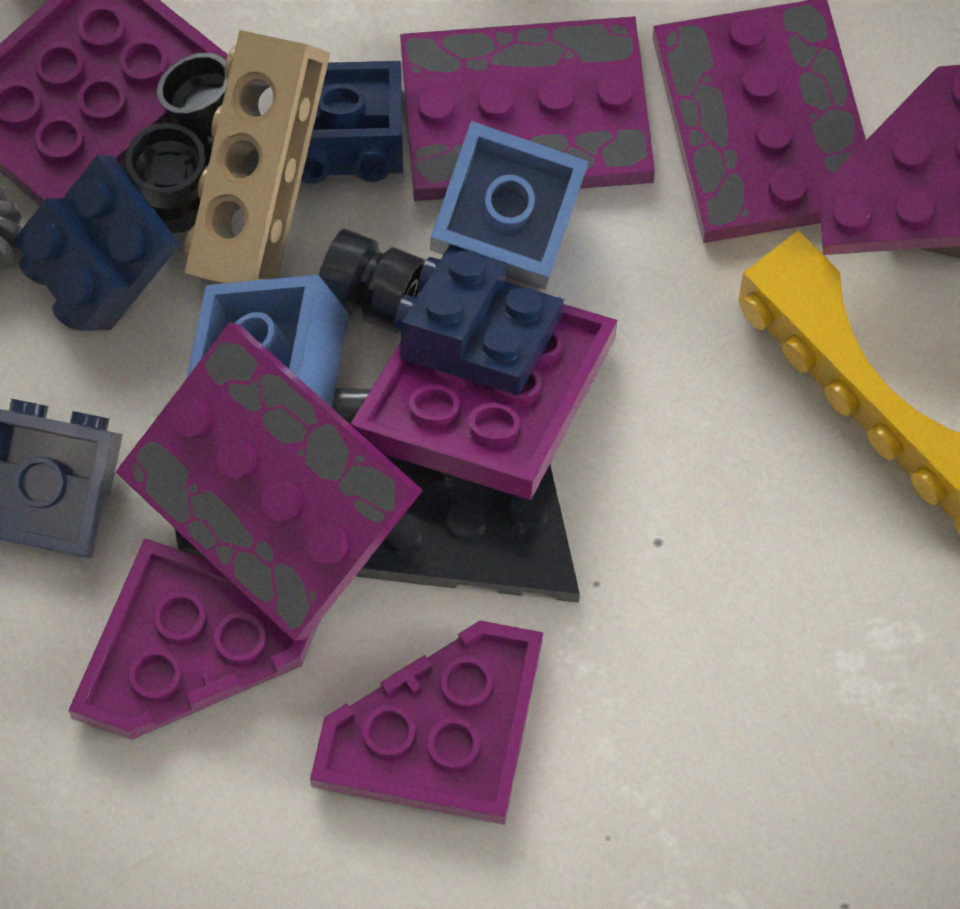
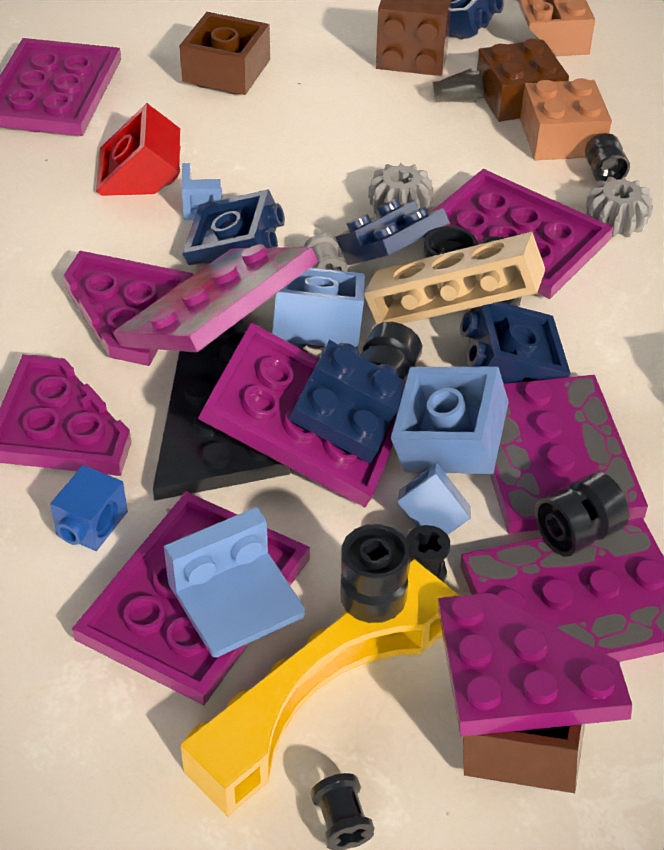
camera: 85 degrees right, 20 degrees down
none -> blue brick [50,465,128,552]
none -> magenta plate [72,492,310,706]
none -> medium blue bracket [164,507,305,657]
none -> light grey bush [304,233,347,272]
none -> black wheel [340,524,411,623]
none -> medium blue panel [397,462,471,535]
none -> black bush [406,525,450,582]
none -> black wheel [534,471,630,557]

